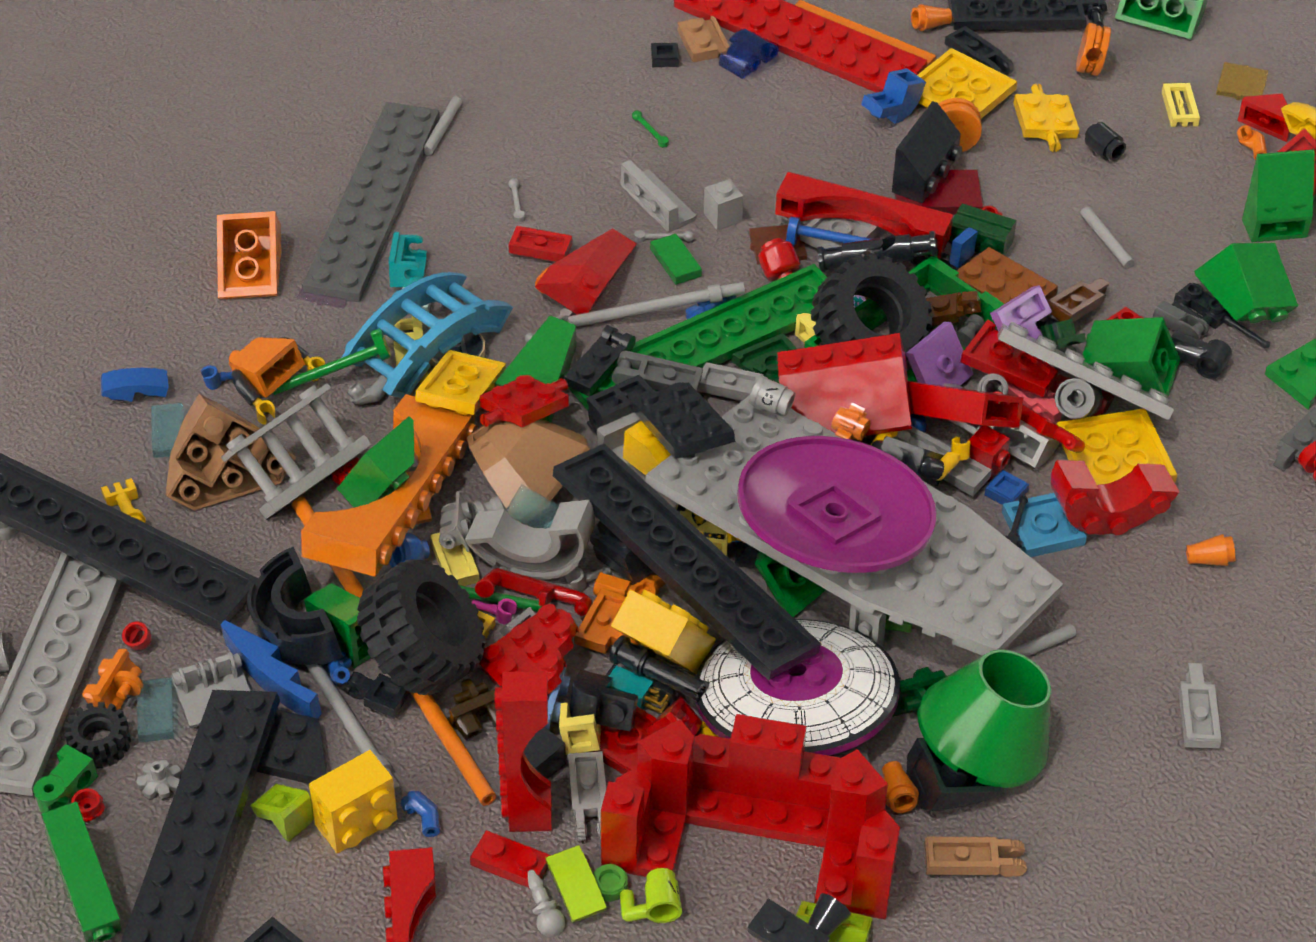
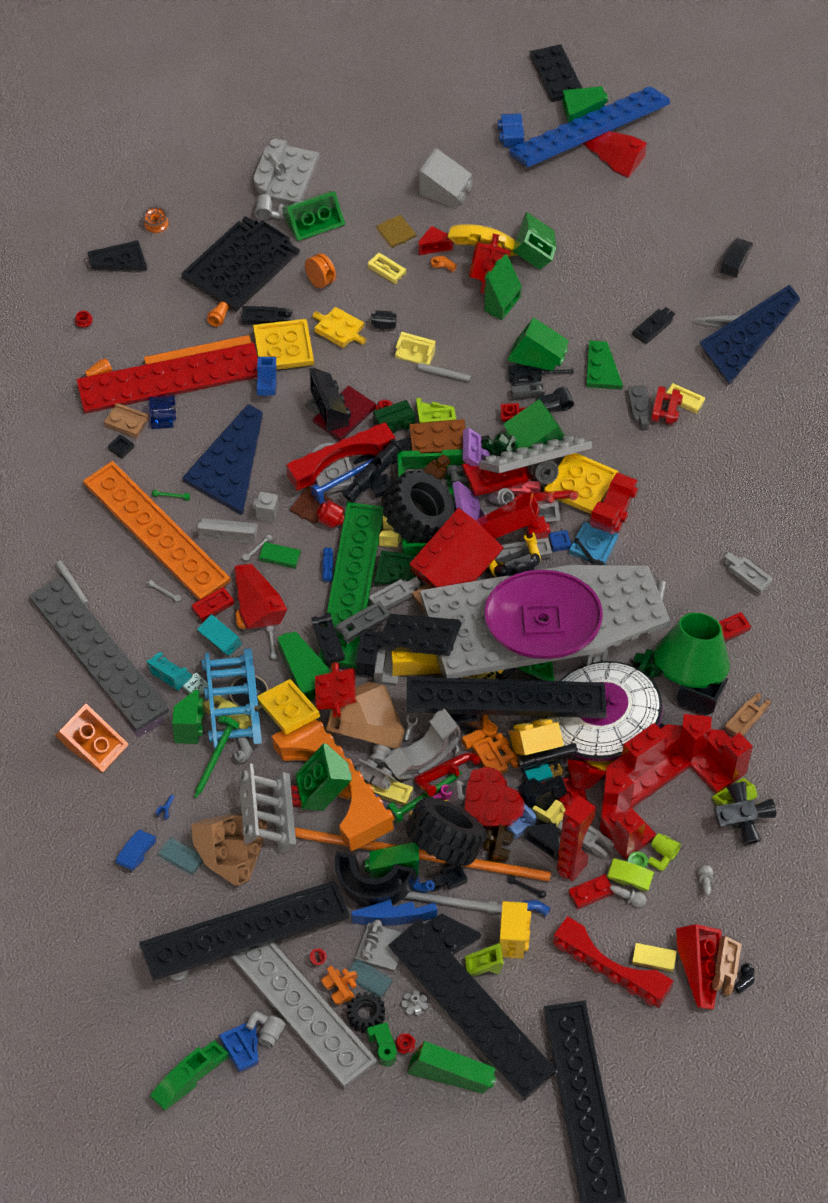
camera: 50 degrees left, 10 degrees up
yellow hinge [101,478,146,523] -> none
orange torso [229,337,325,425] -> none
clear light blue tile [506,484,559,529] -> none
light grey bar [568,282,745,327] -> none
light grey piece [749,375,795,416] -> none
orange gear [831,403,871,441] -> none
orange cone [882,761,919,813] -> none
orange head [939,98,982,152] -> none
blue tile [949,227,978,268] -> none
reddish brown hinge [1048,278,1110,322] -> none
orange cone [1186,534,1236,566] -> none
none -> orange plate [83,461,231,600]
none -> green slope [172,690,205,744]
none -> dark blue wing [183,404,263,515]
none -> teal hinge [197,614,242,656]
none -> light yellow hinge [395,332,436,365]
none -> lime wing [416,398,456,423]
none -> black hinge [507,875,546,898]
none -> red plate [719,612,751,641]

